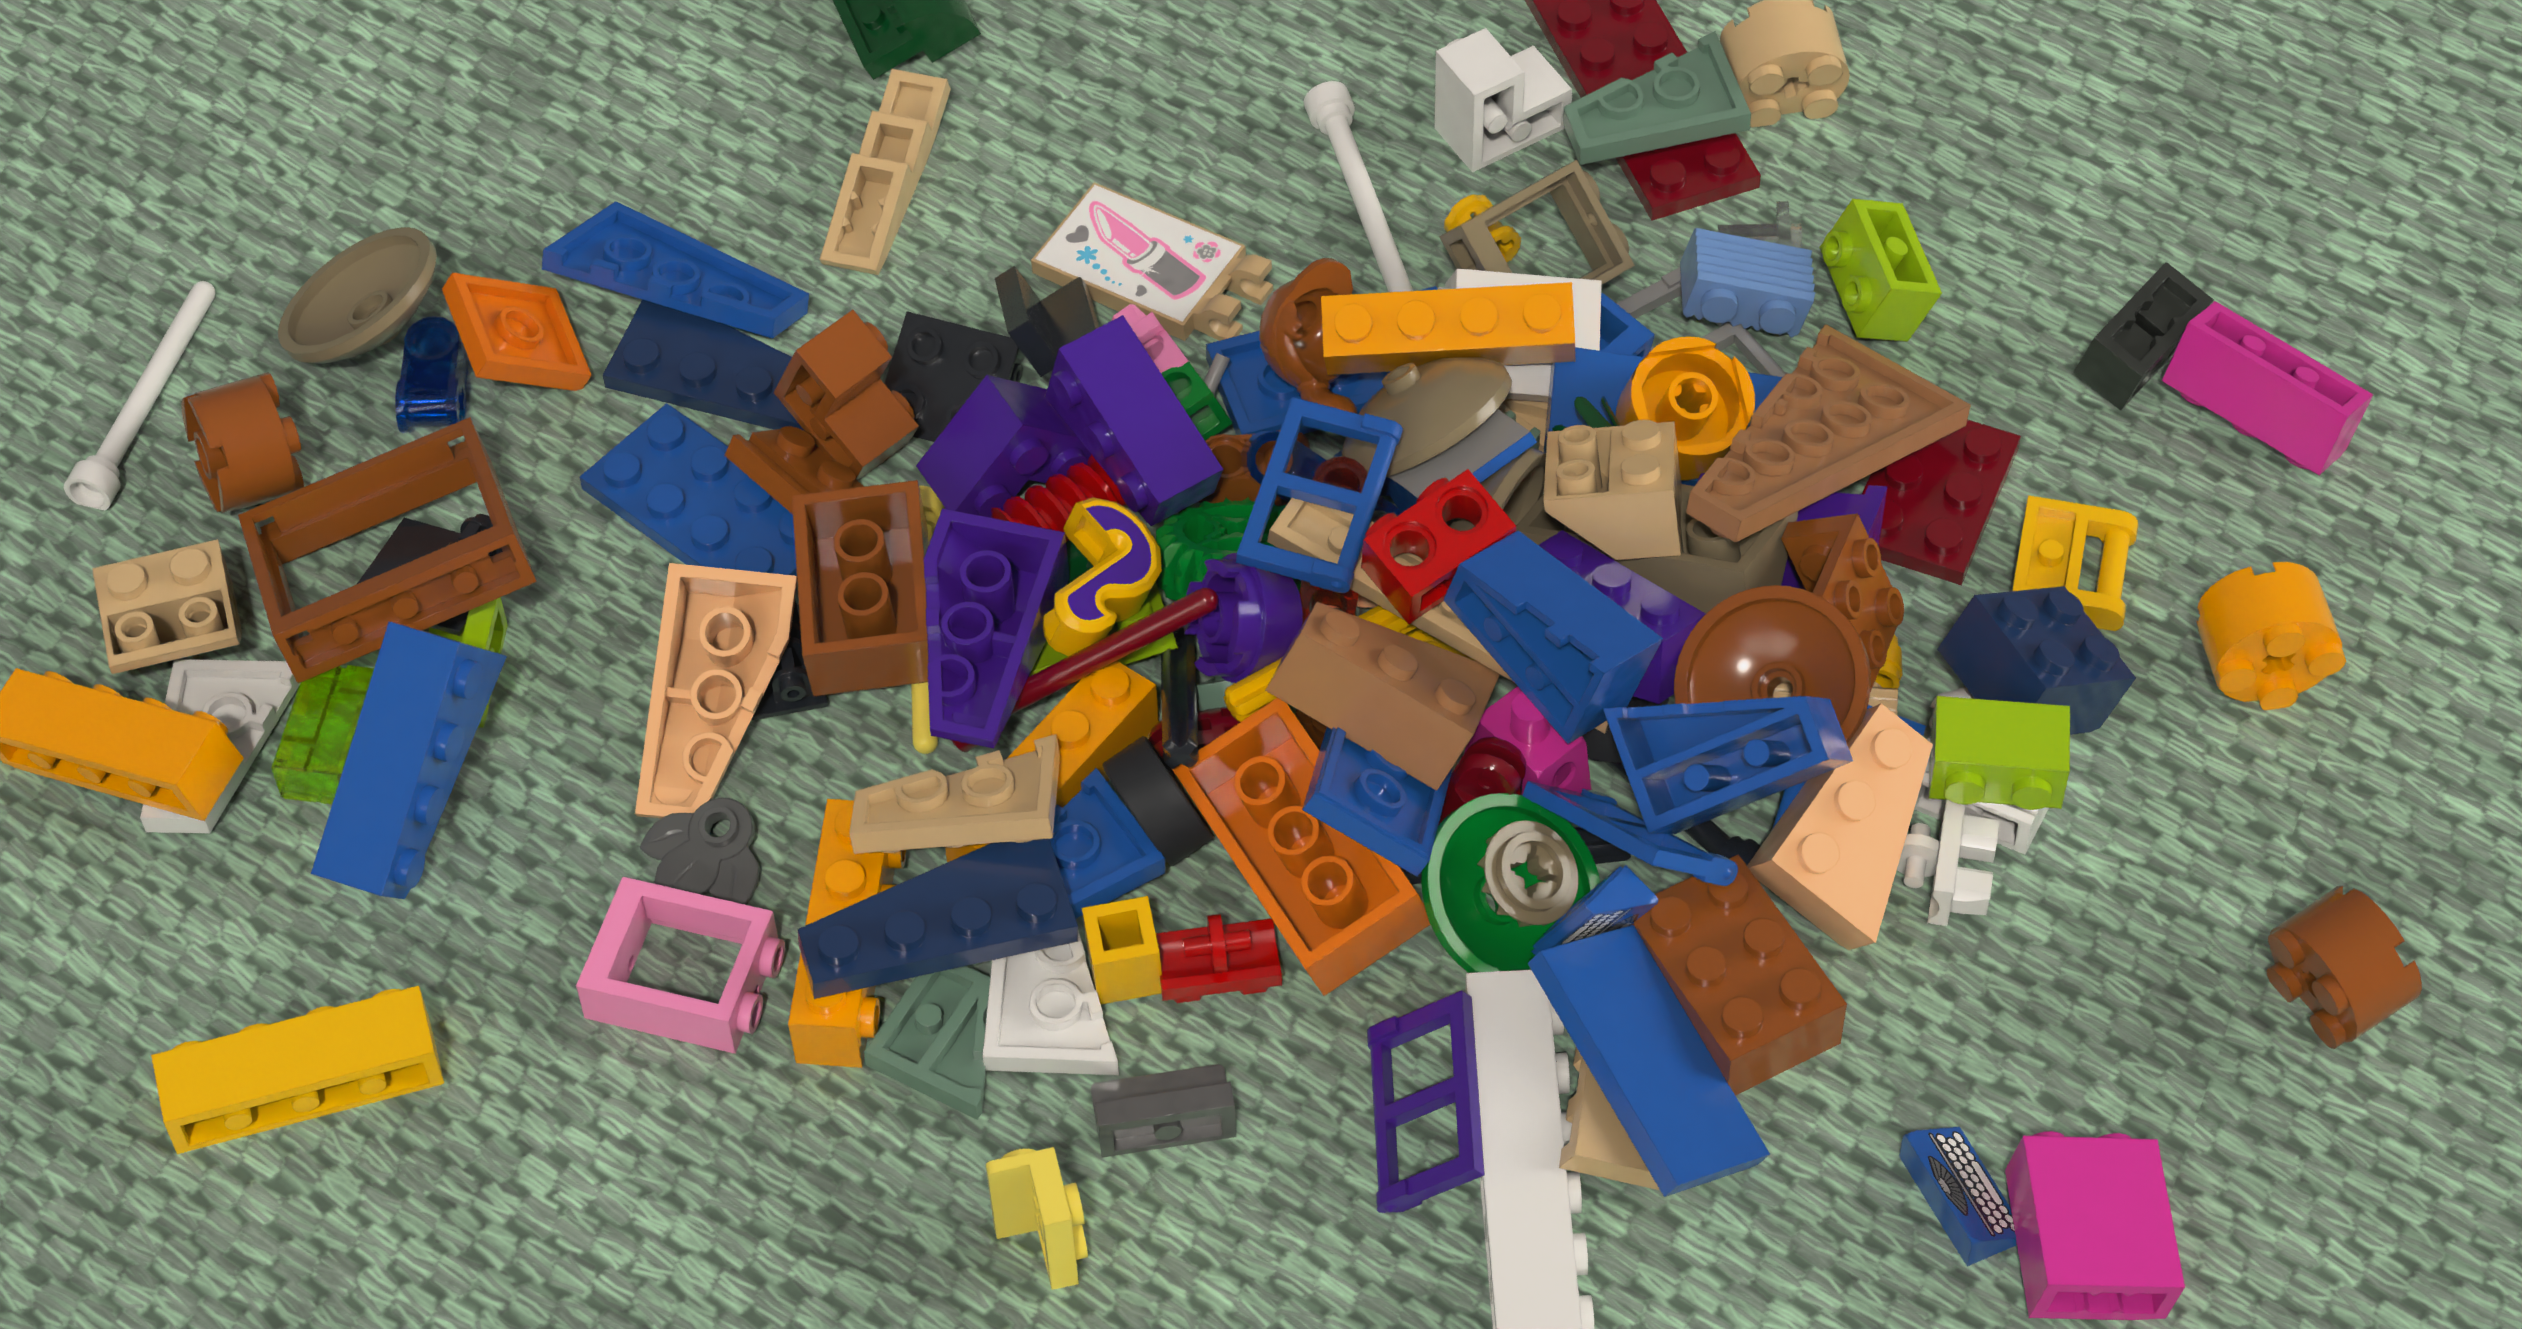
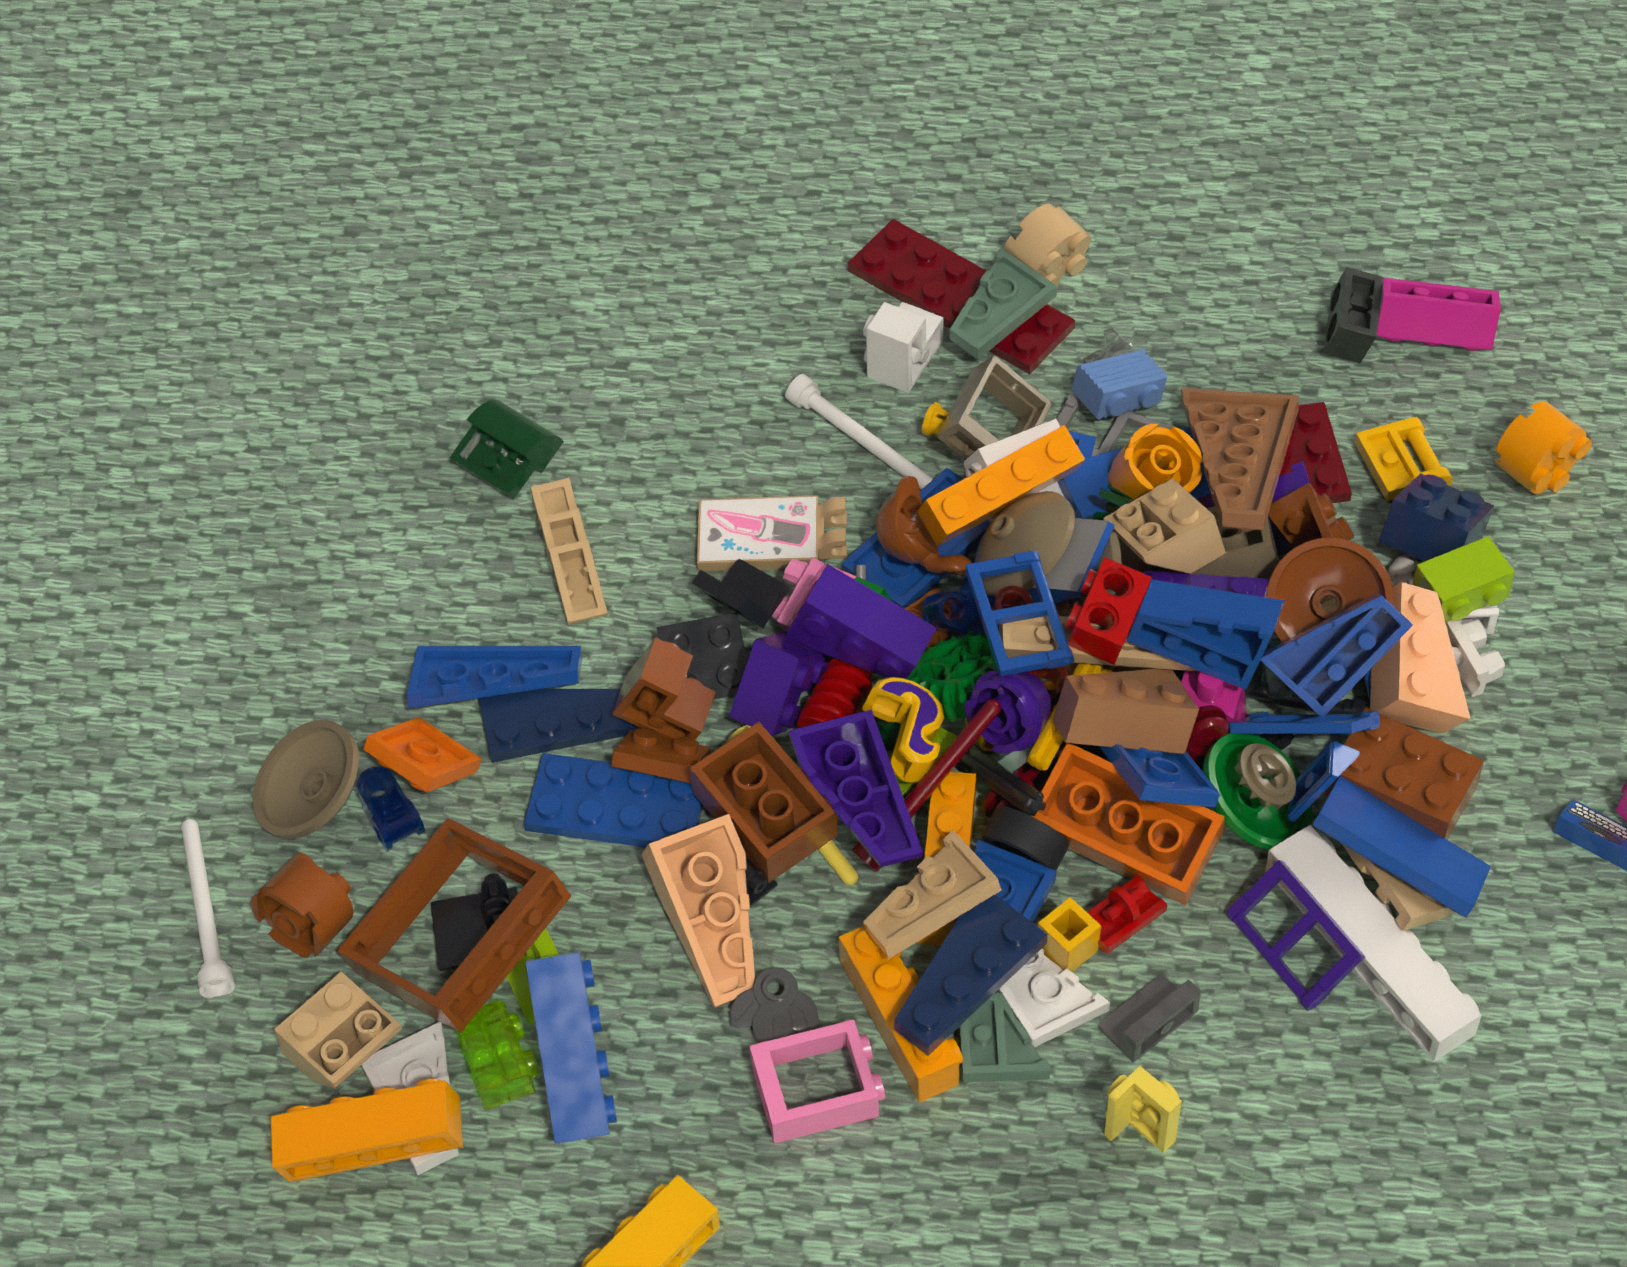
camera: 30 degrees left, 0 degrees up
lime brick [1819,199,1942,342] -> none

